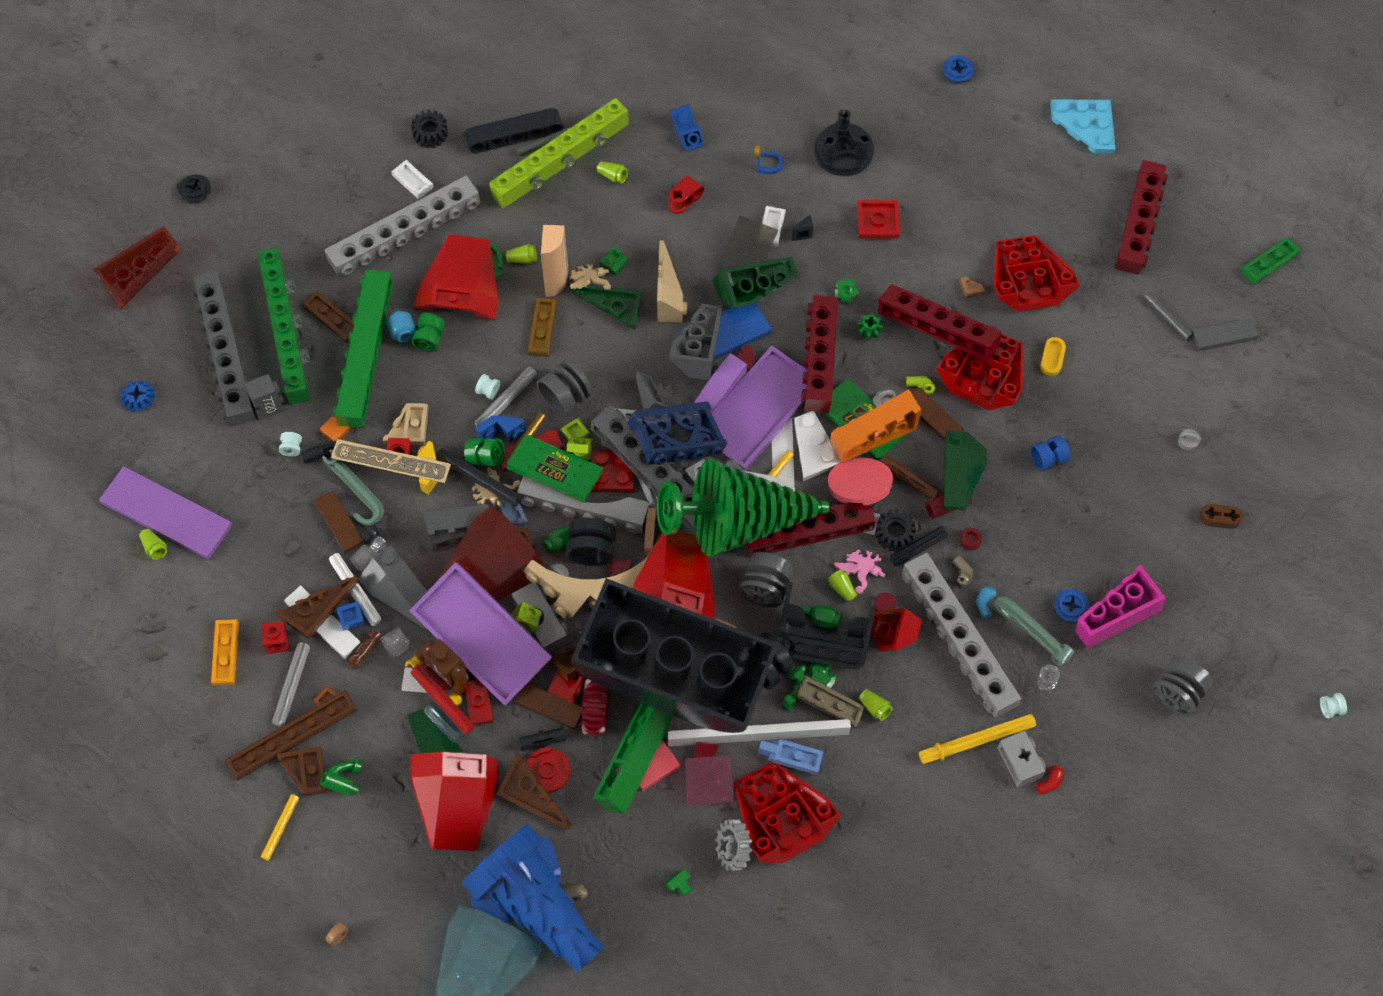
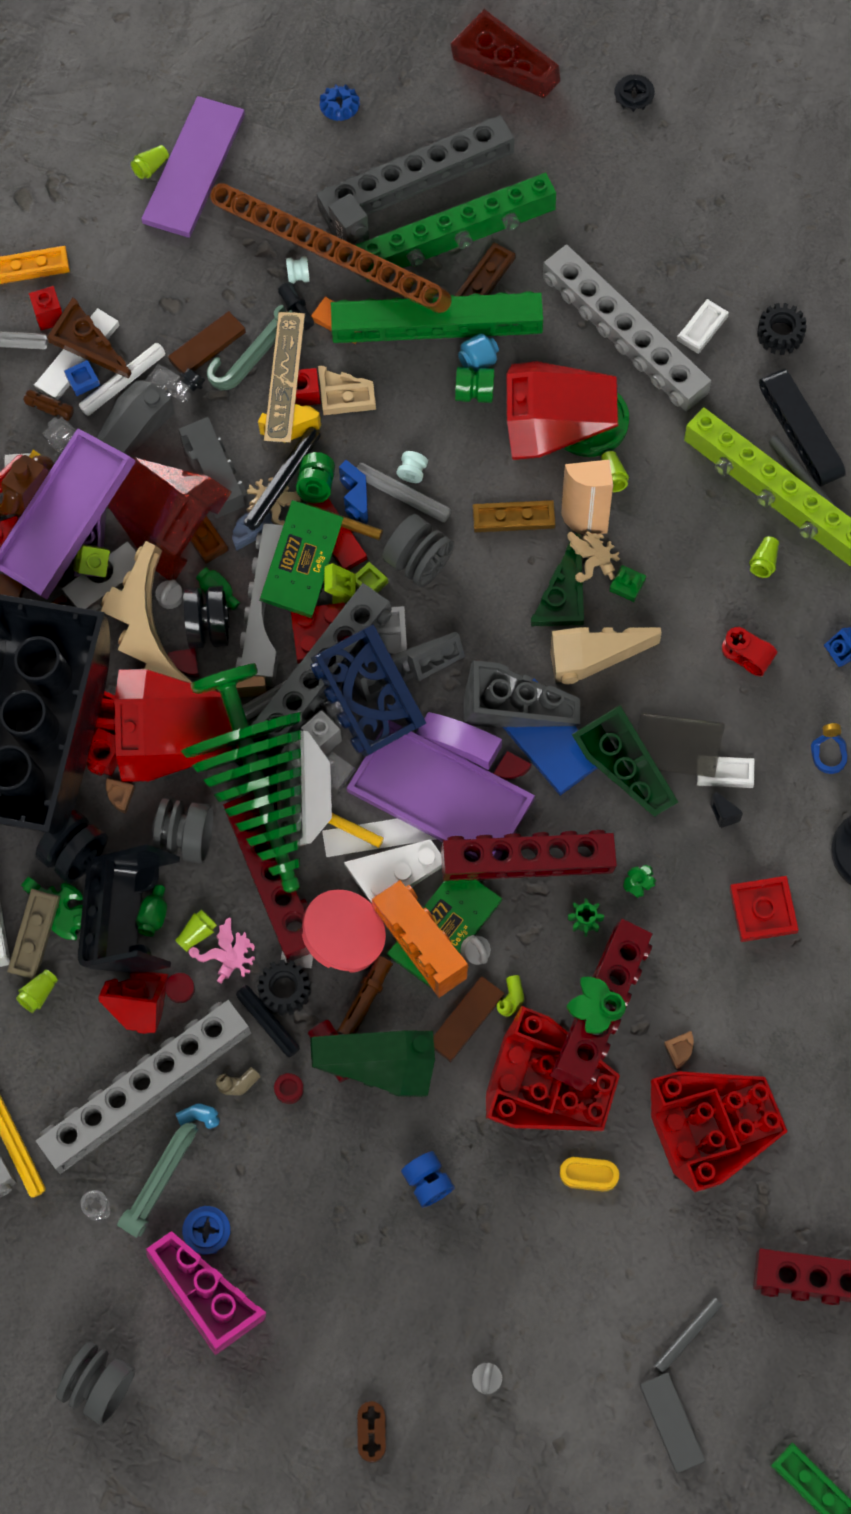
camera: 85 degrees right, 5 degrees up
none -> dark orange beam [210,183,452,313]
none -> green plate [566,977,626,1034]

